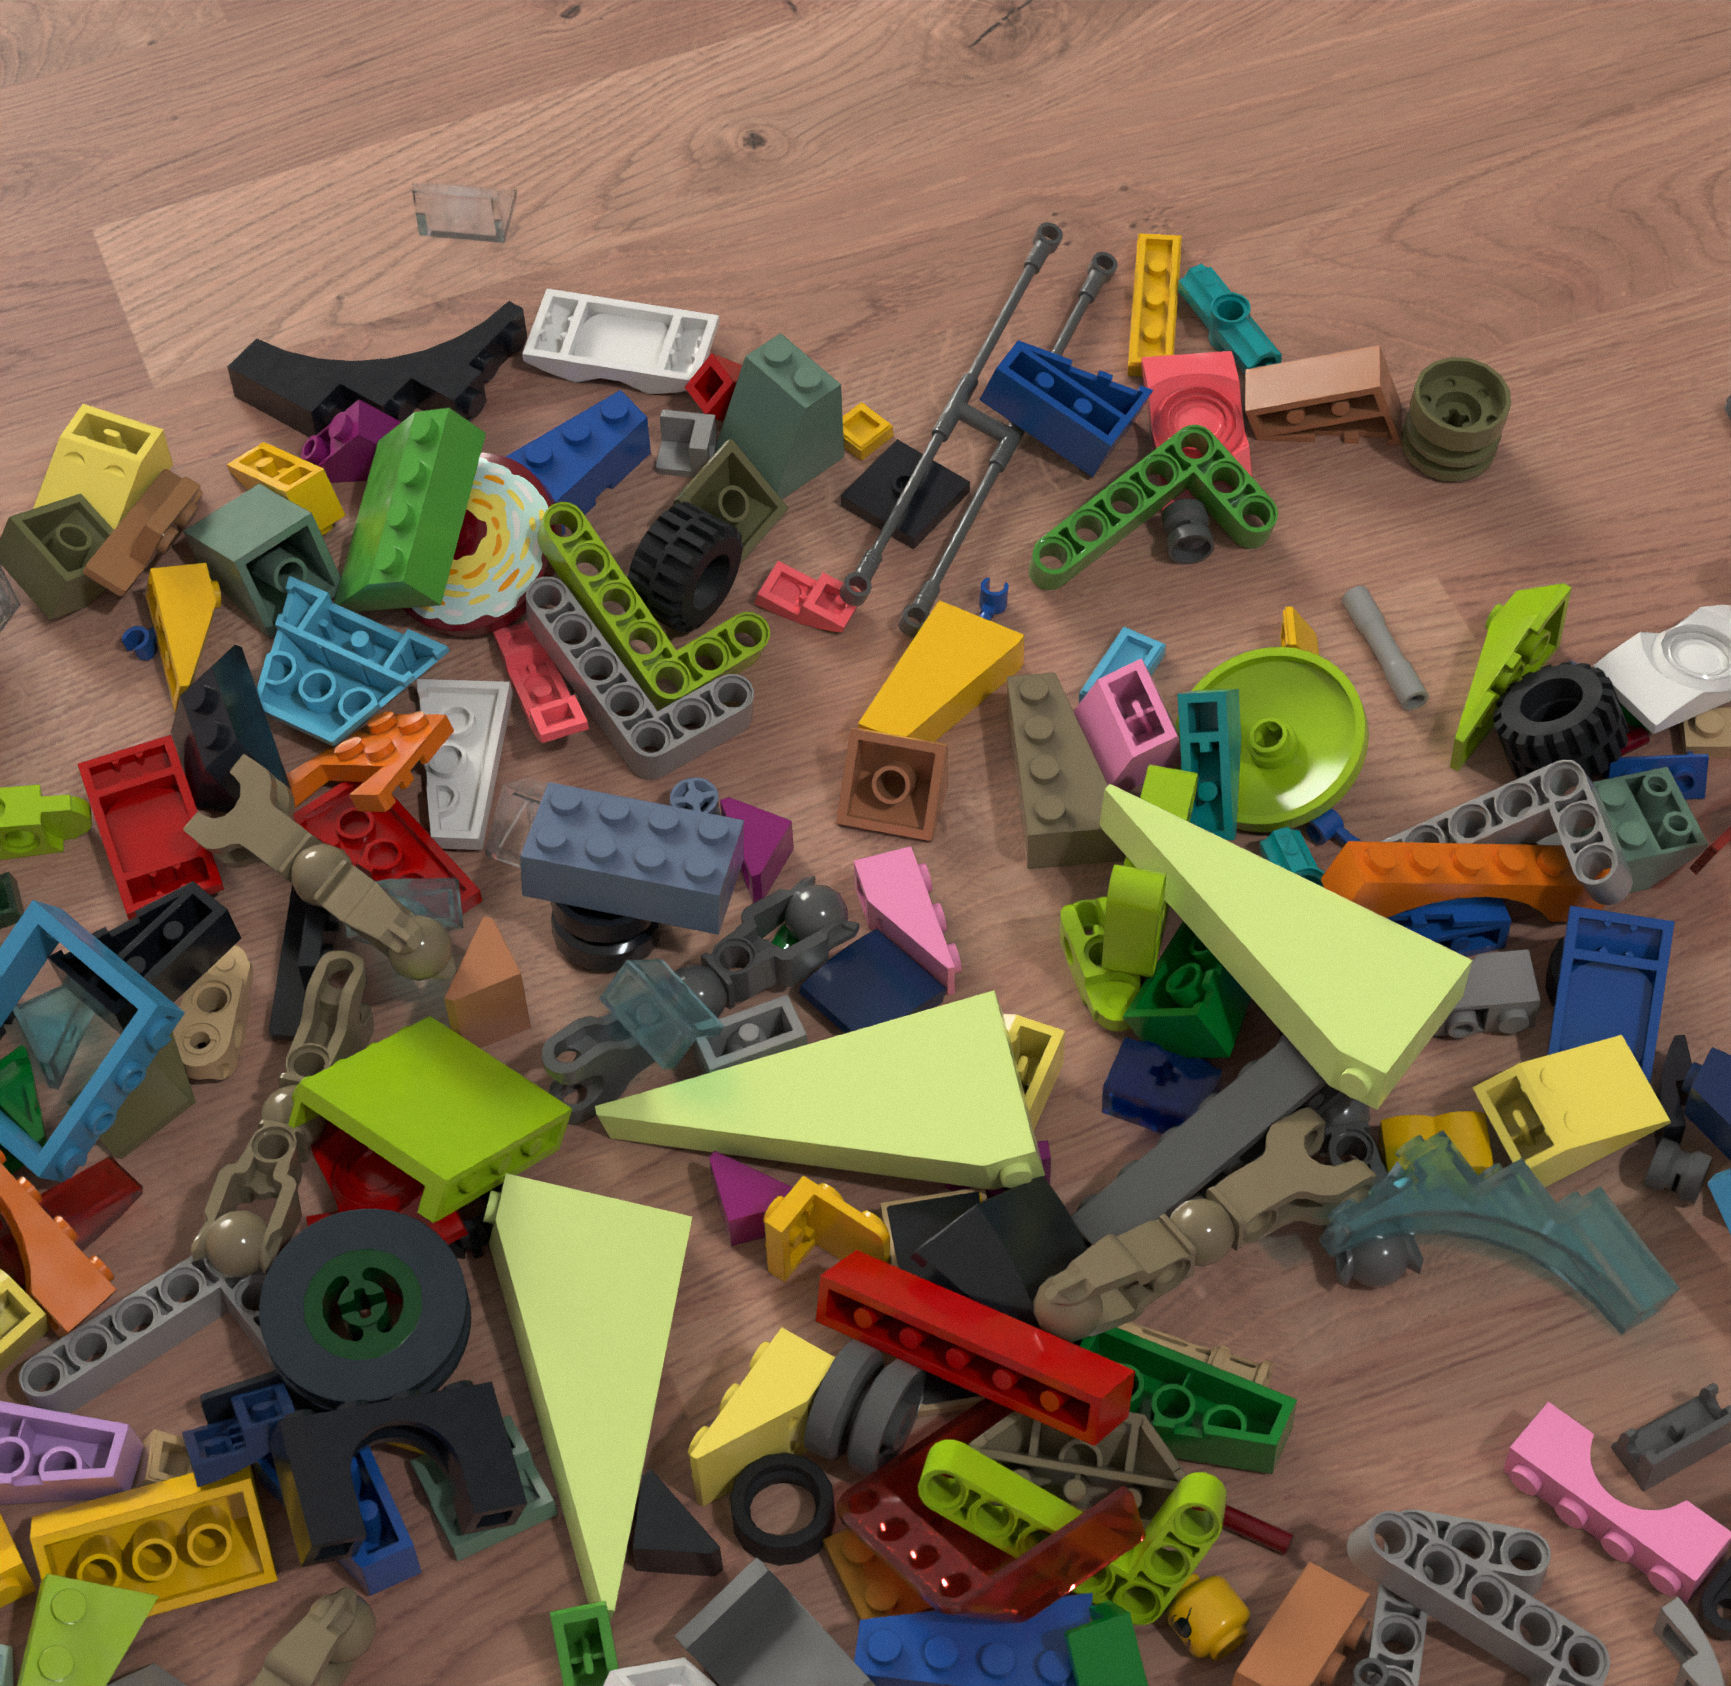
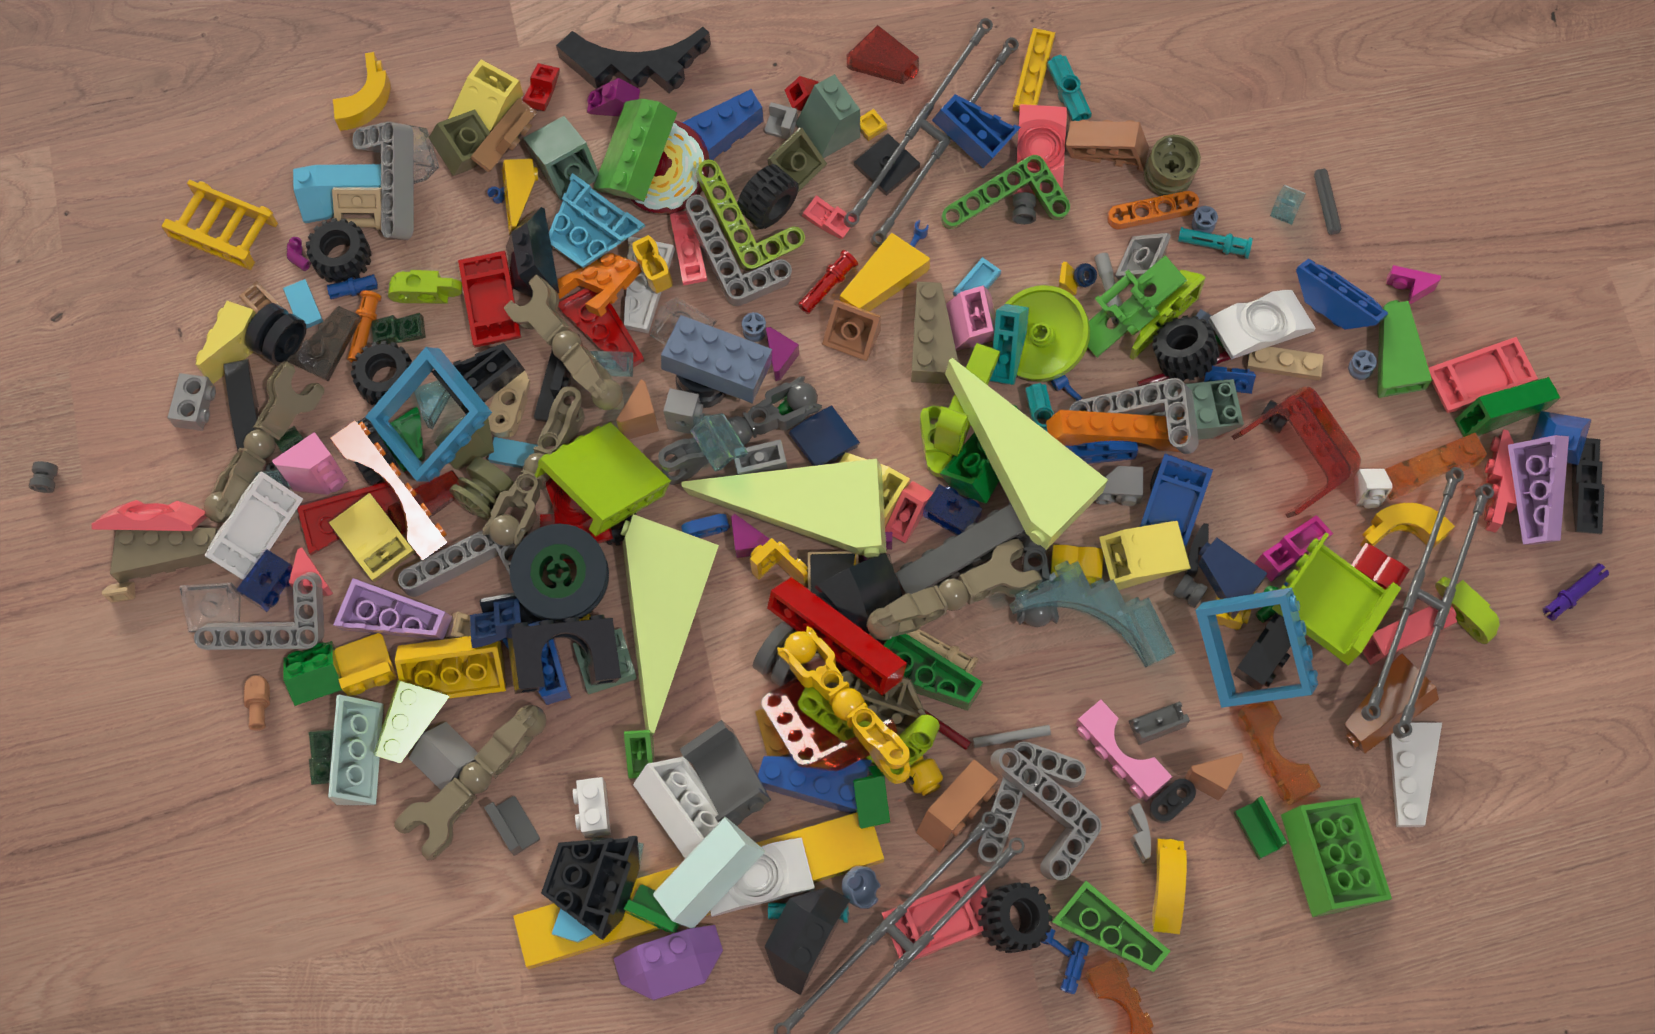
camera: 10 degrees right, 15 degrees up
yellow slope [226,442,346,535] -> none
white slope [522,289,720,394] -> none
black slope [633,1469,723,1577] -> none
light yellow slope [688,1327,835,1507] -> none
black tyre [730,1452,836,1566] -> none
bright pink slope [854,846,962,995] -> none
none -> olive wheel [449,456,514,521]
none -> medium azure tile [488,437,538,469]
none -> red slope [523,63,560,111]
none -> yellow brick [632,235,672,294]
none -> light grey brick [663,388,705,435]
none -> blue beam [681,514,730,538]
none -> yellow piece [777,626,910,784]
none -> red pin [798,250,858,314]
none -> clear red slope [846,25,919,84]
none -> coral slope [885,481,934,543]
none -> light grey bar [973,725,1051,748]
none -> dark blue plate [1074,263,1097,287]
none -> bright green piece [1088,255,1187,358]
none -> orange beam [1108,191,1199,229]
none -> light grey slope [1115,233,1171,290]
none -> teal pin [1178,227,1253,259]
none -> sand blue wheel [1191,206,1218,233]
none -> clear light blue slope [1270,185,1306,225]

